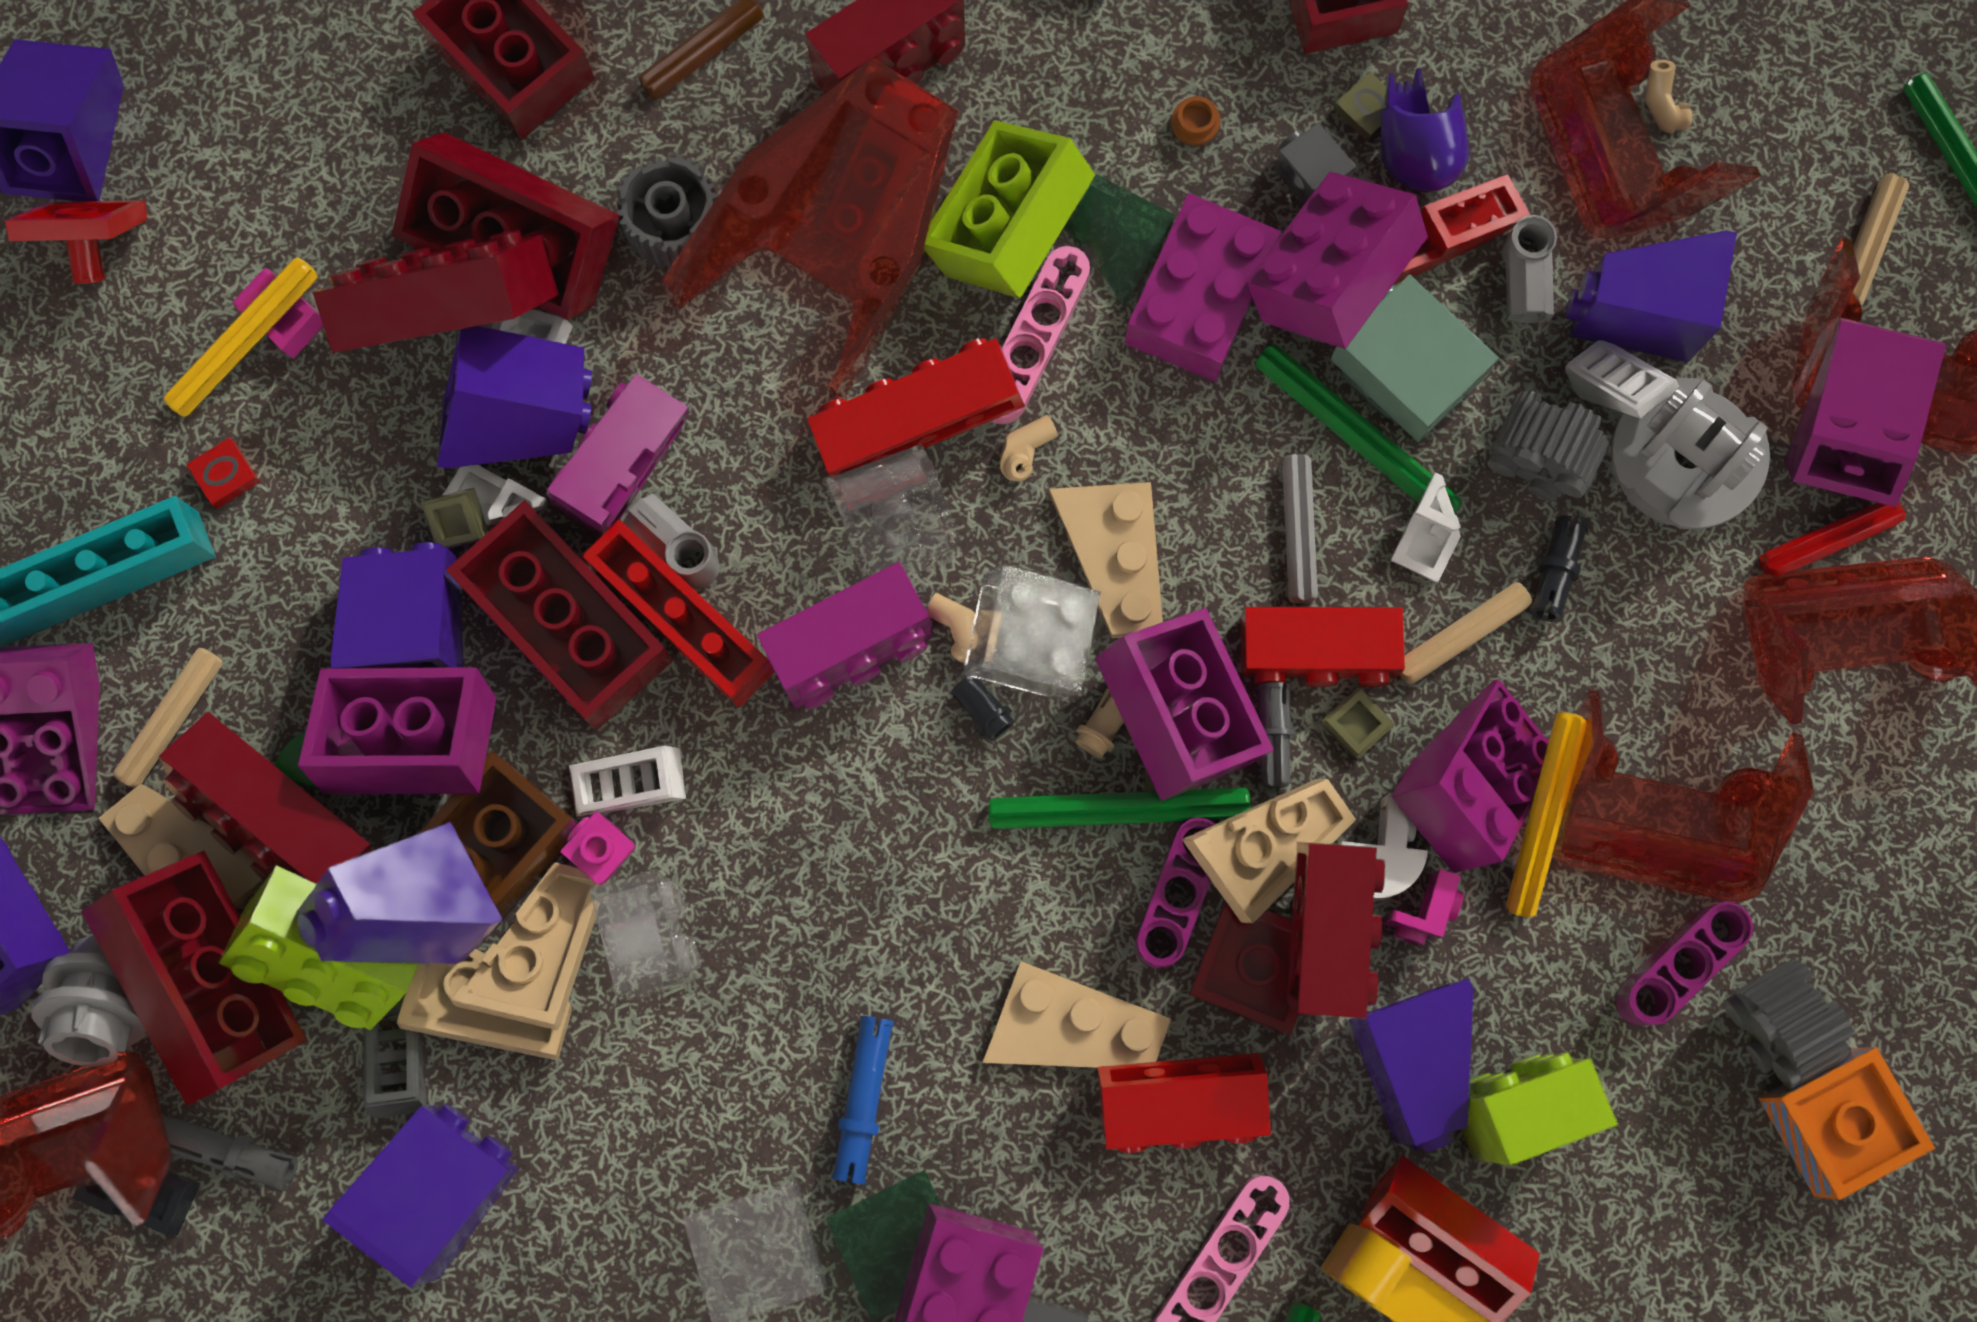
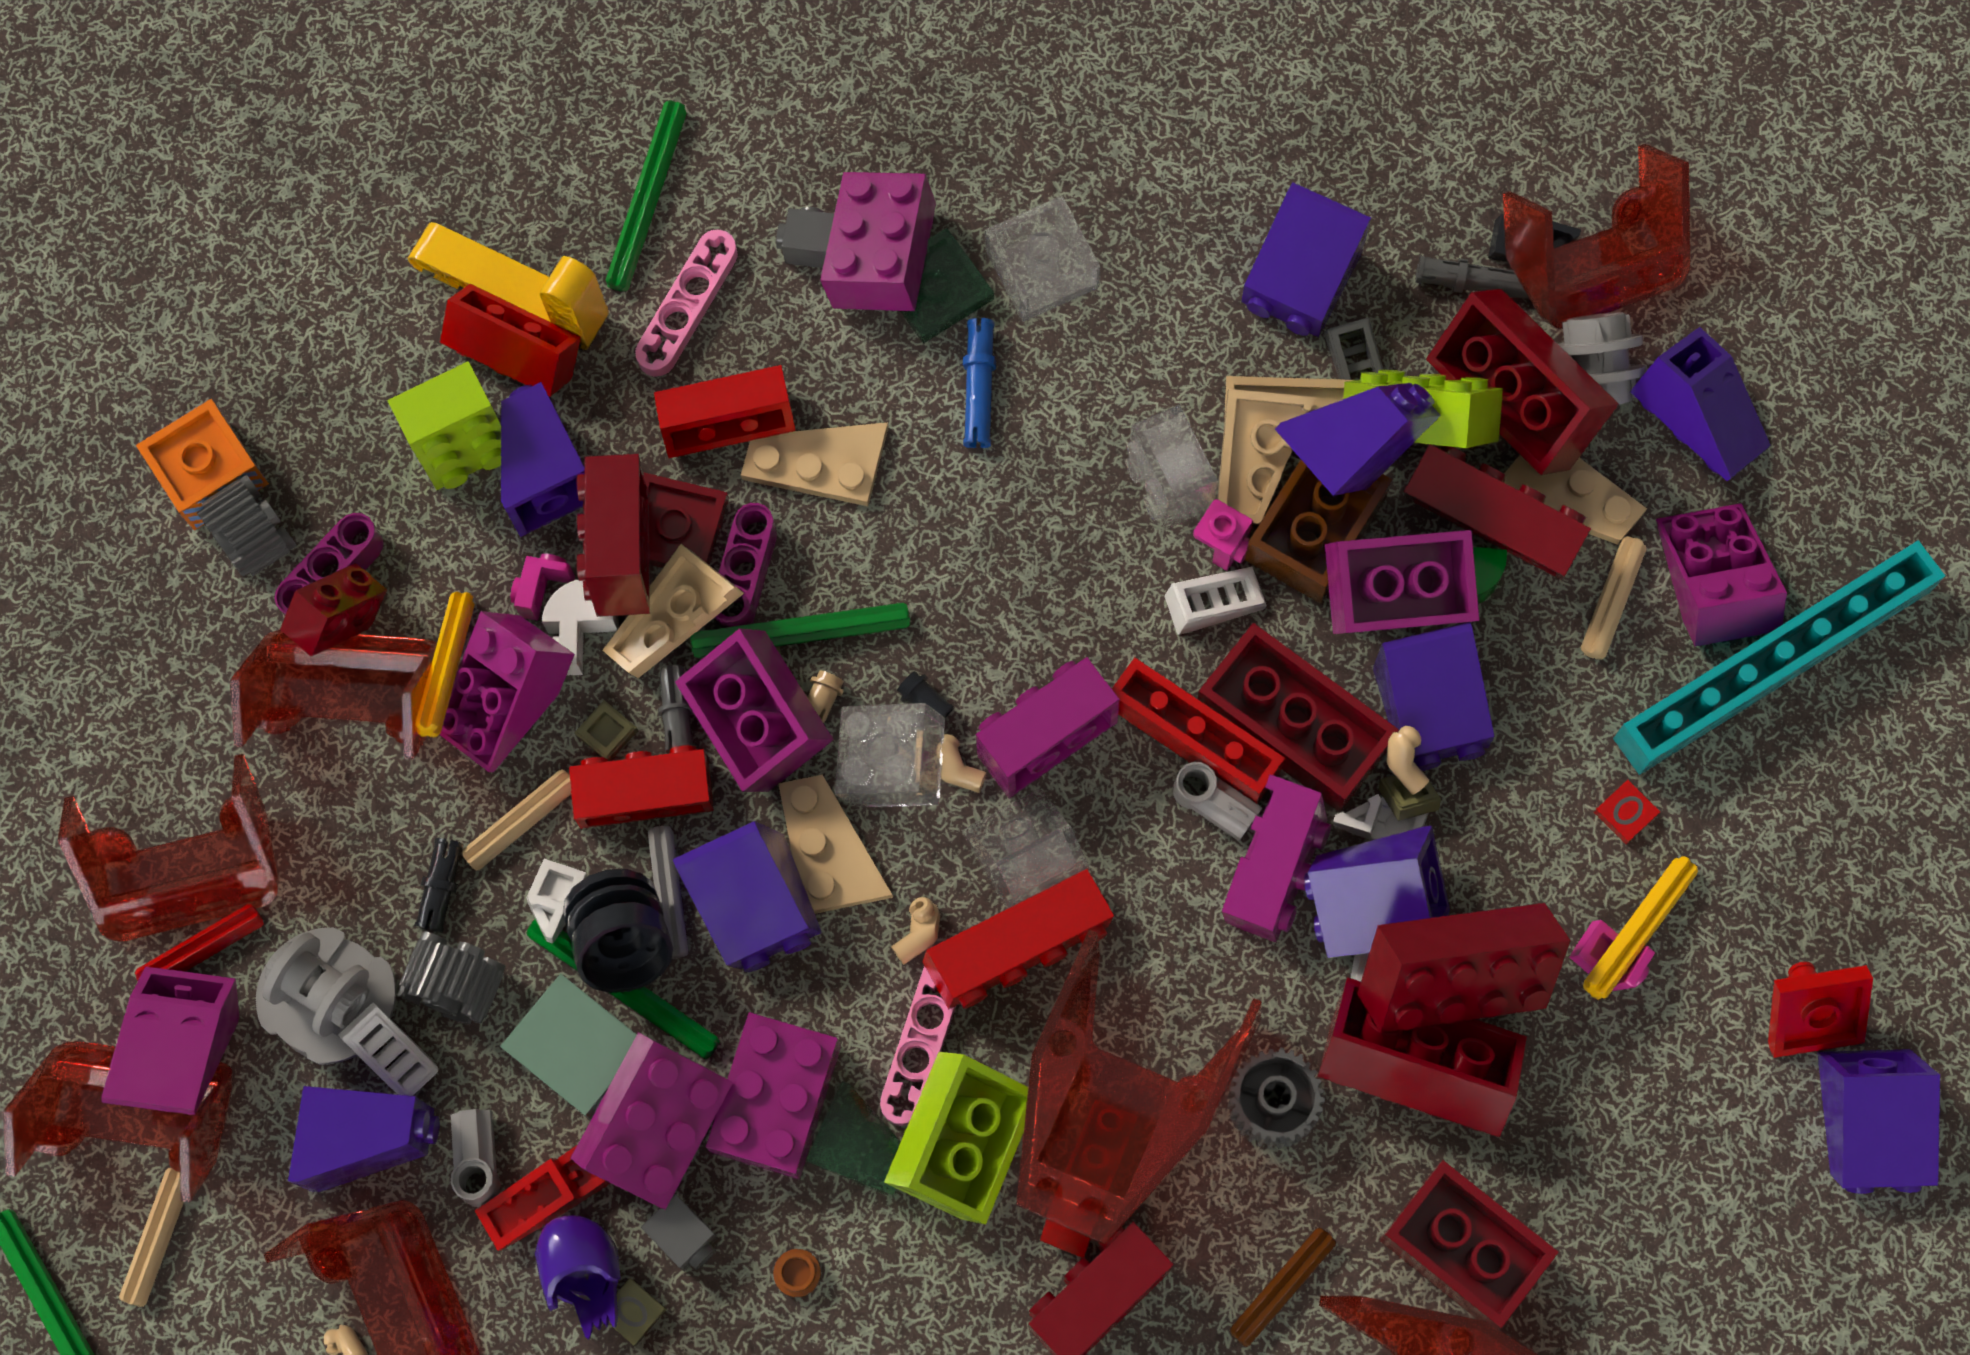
camera: 175 degrees right, 5 degrees down
none -> dark red brick [280,563,387,657]
none -> black wheel [563,869,673,993]
none -> dark purple slope [673,821,822,972]
none -> tan arm [1386,726,1429,795]

